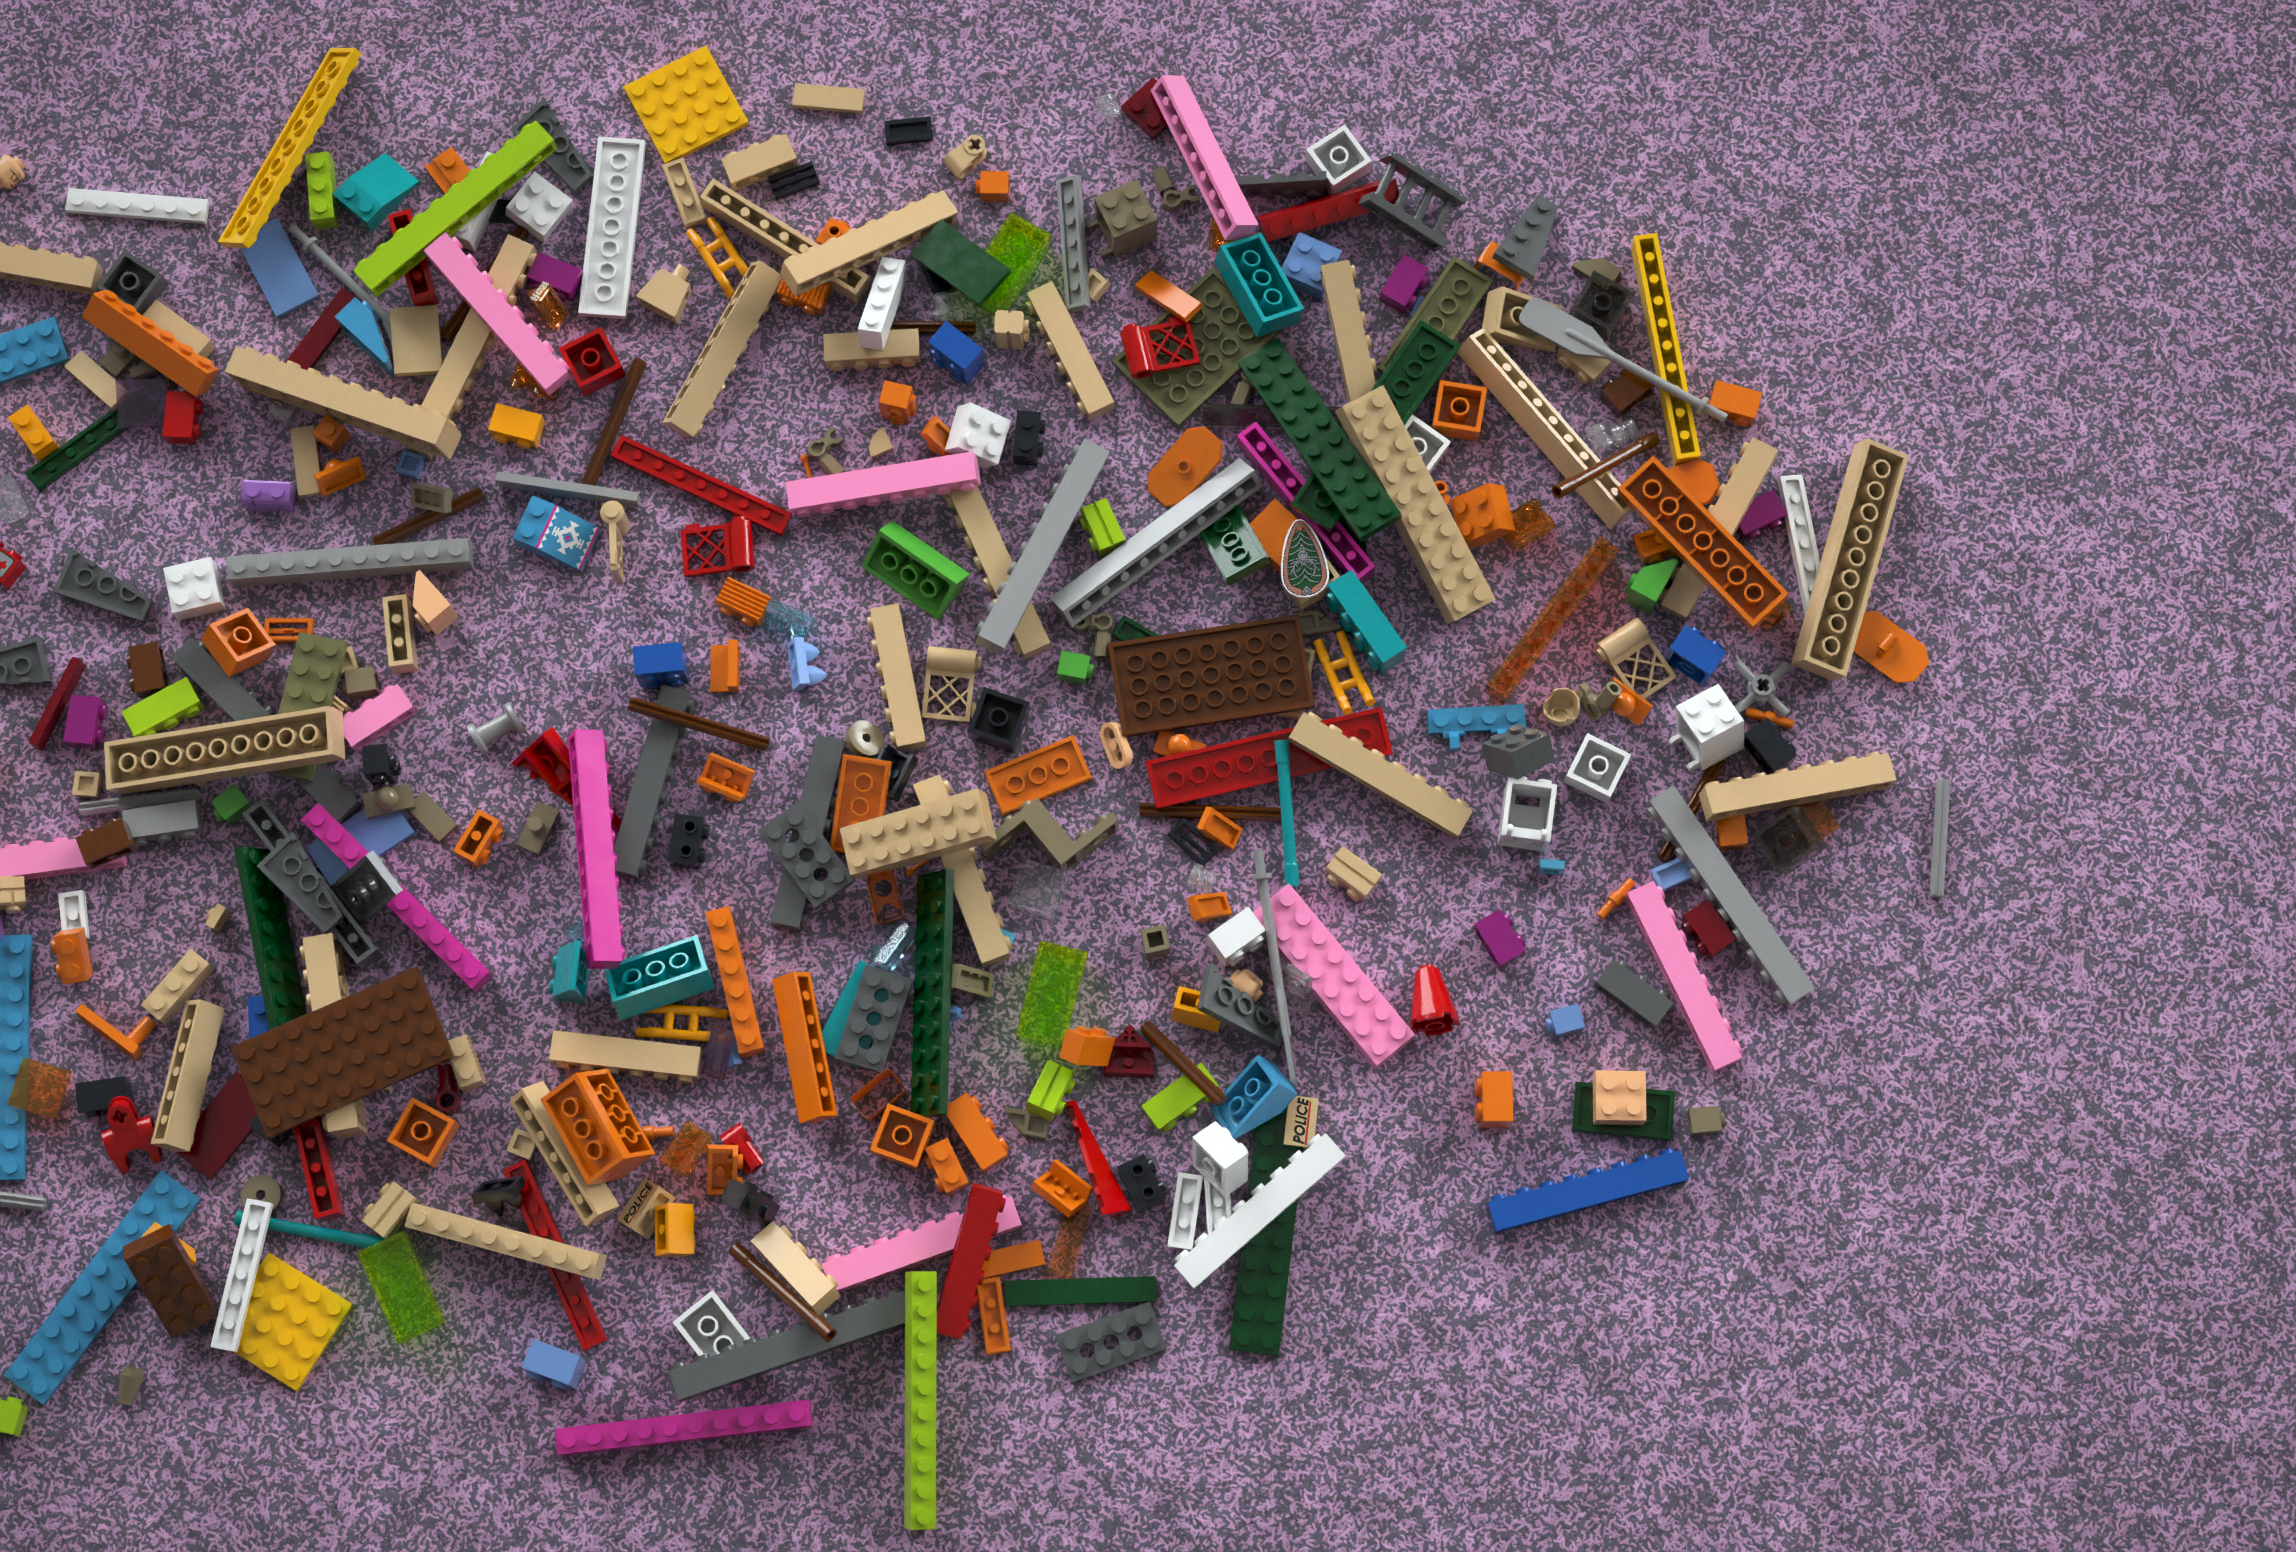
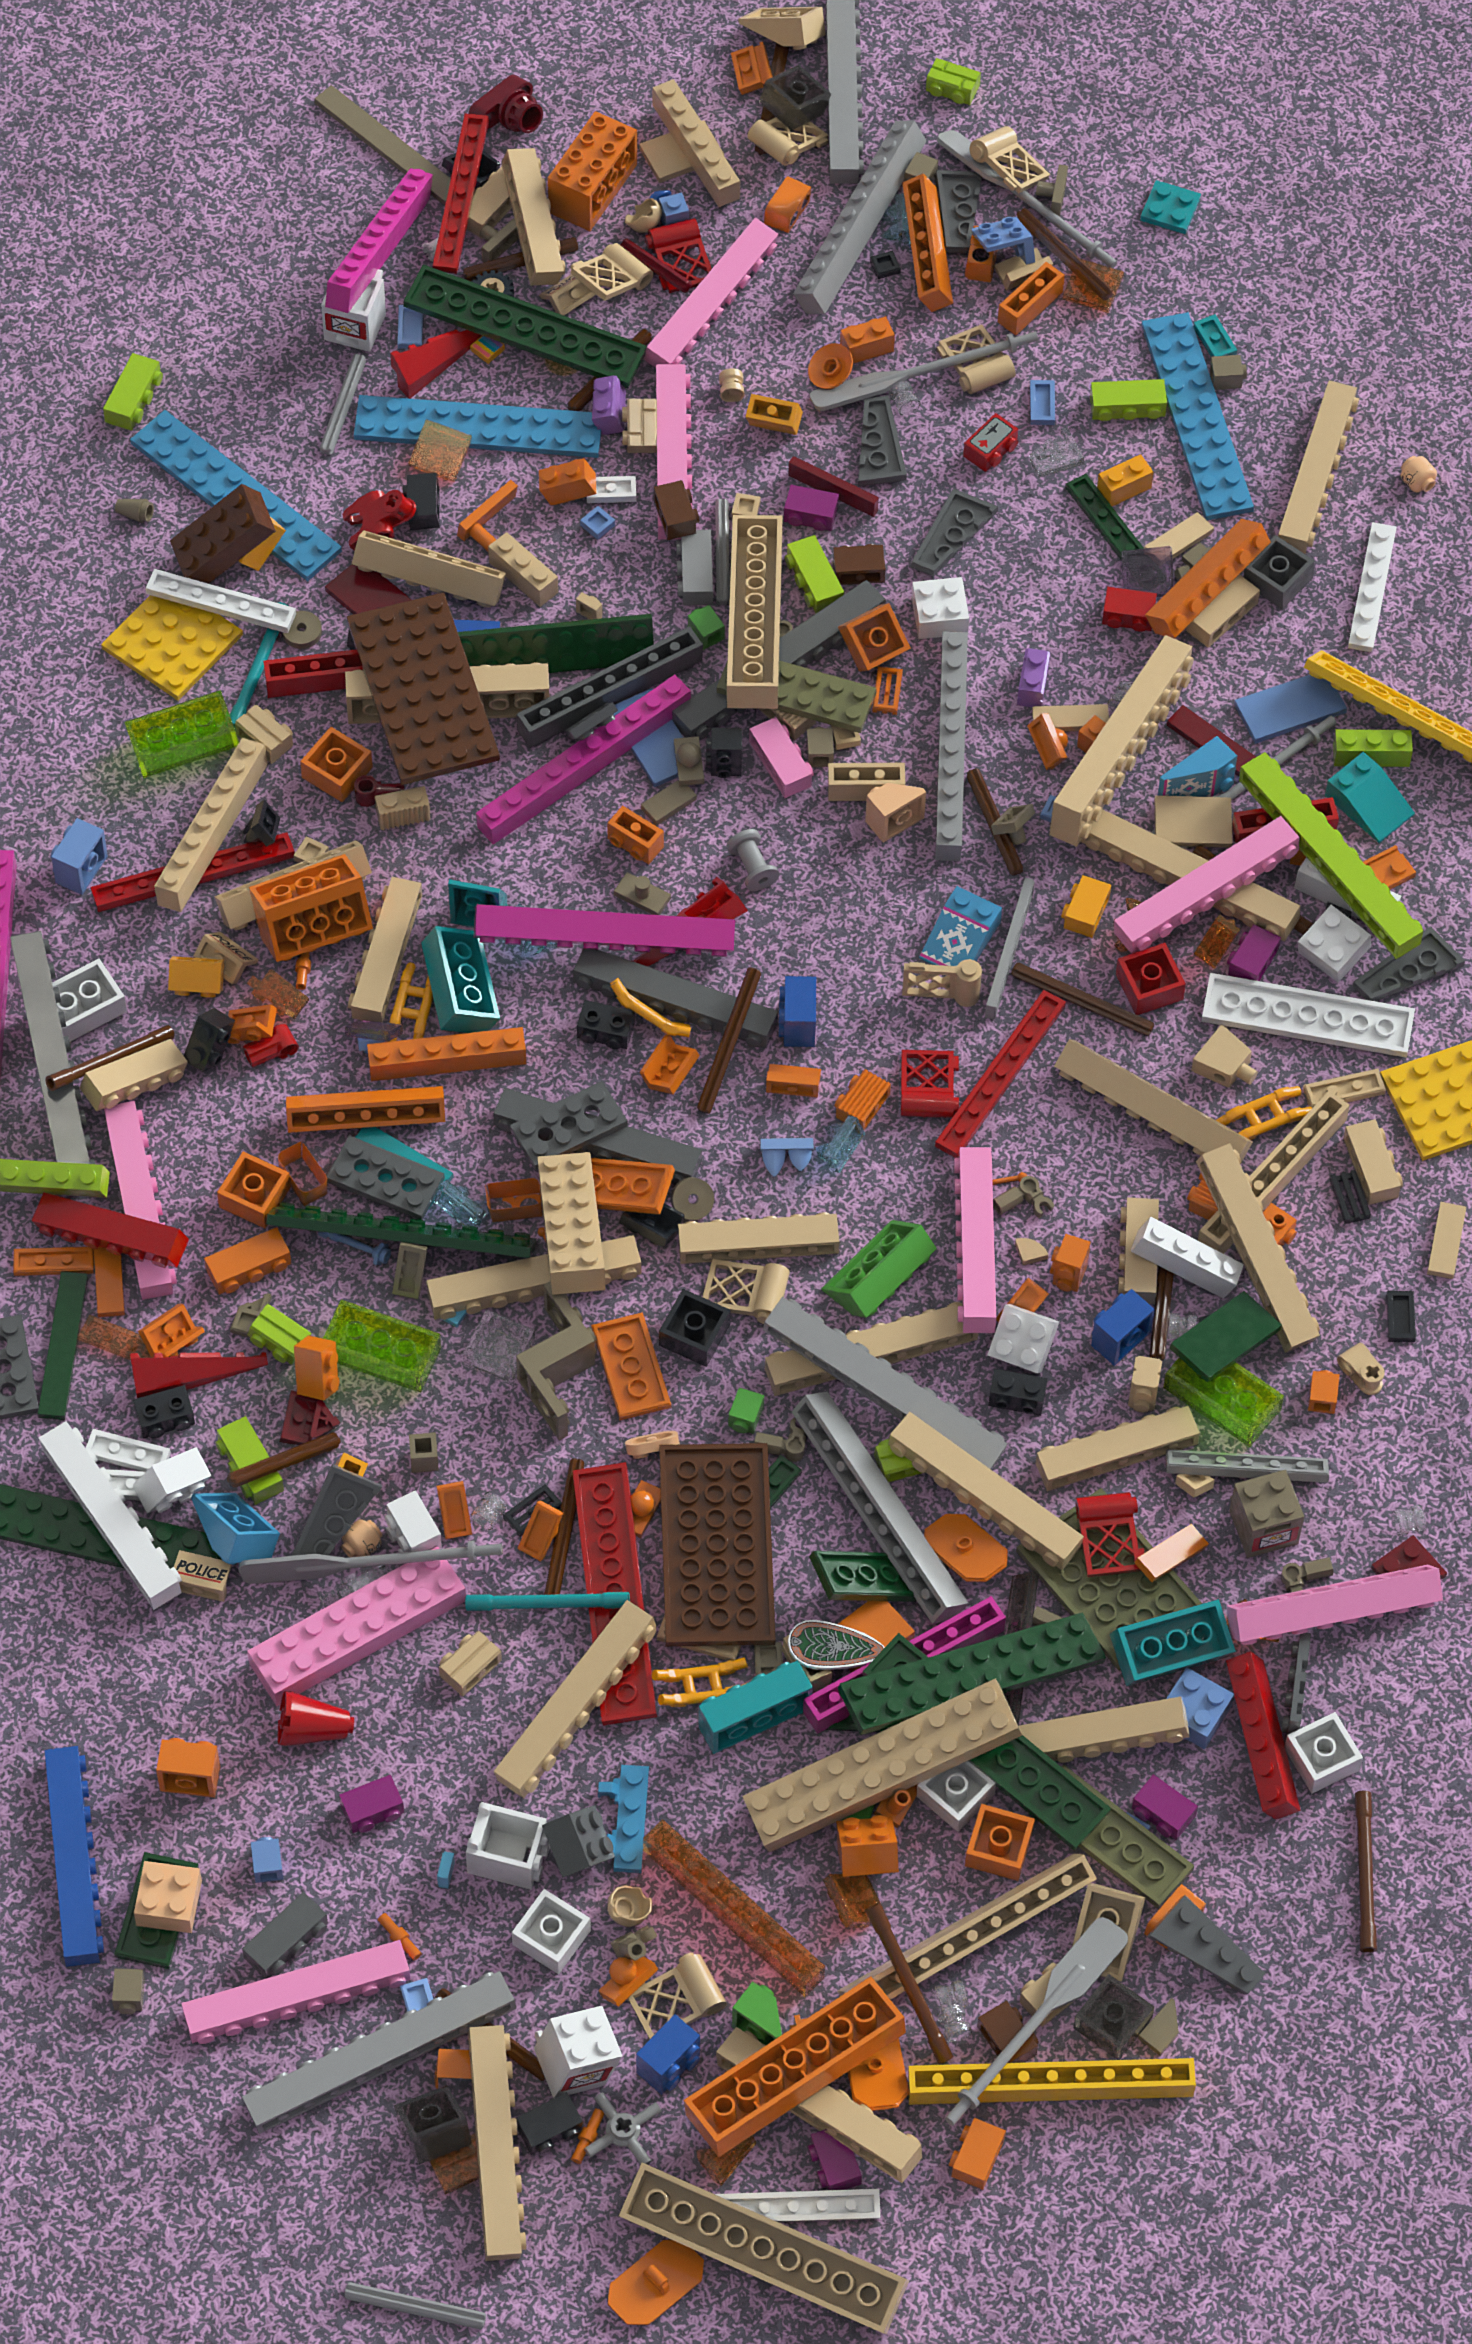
camera: 95 degrees right, 15 degrees down
dark grey wing [257,832,344,934] -> none
orange brick [923,1138,970,1197] -> none
dark grey fence [1359,152,1466,252] -> none
dark red brick [1681,899,1736,960] -> none
none -> medium blue plate [580,506,615,540]
none -> light orange piece [610,978,691,1038]
none -> tan brick [889,1412,1084,1570]
none -> reddish brown piece [1355,1790,1377,1953]

